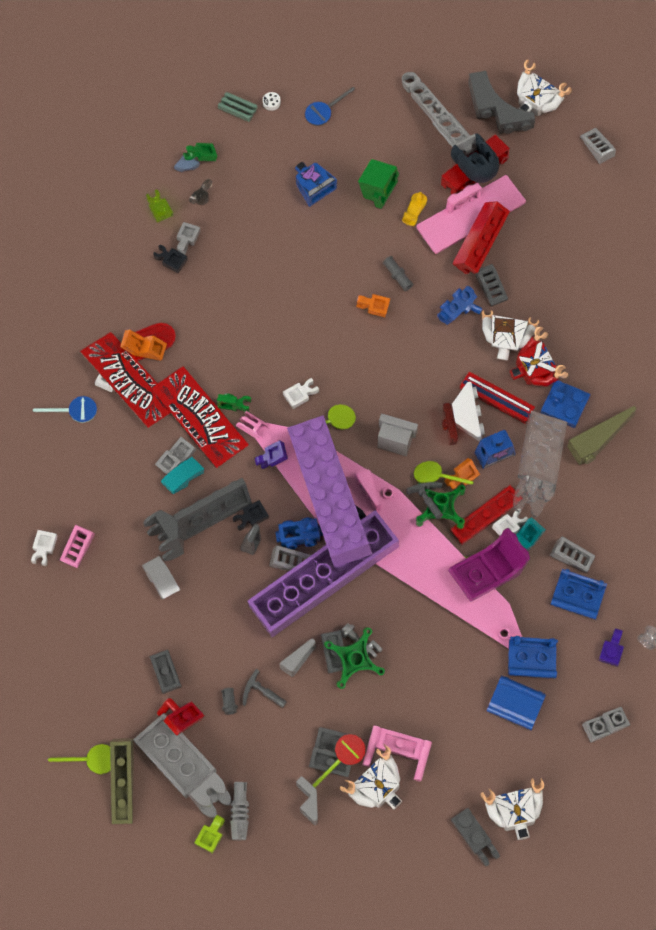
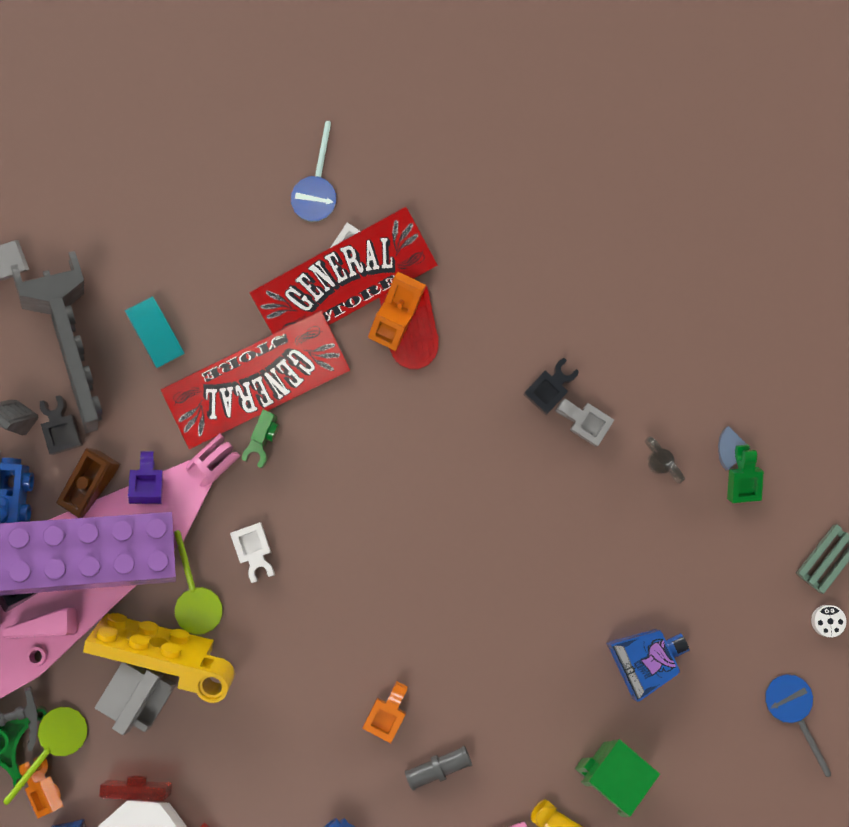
camera: 95 degrees right, 15 degrees up
white plate [31,530,58,566] -> none
bright pink slope [60,525,95,568] -> none
clear neon green plate [146,189,173,223] -> none
light grey slope [155,437,197,474] -> none
none -> reddish brown slope [56,448,121,518]
none -> yellow hinge [83,613,235,703]

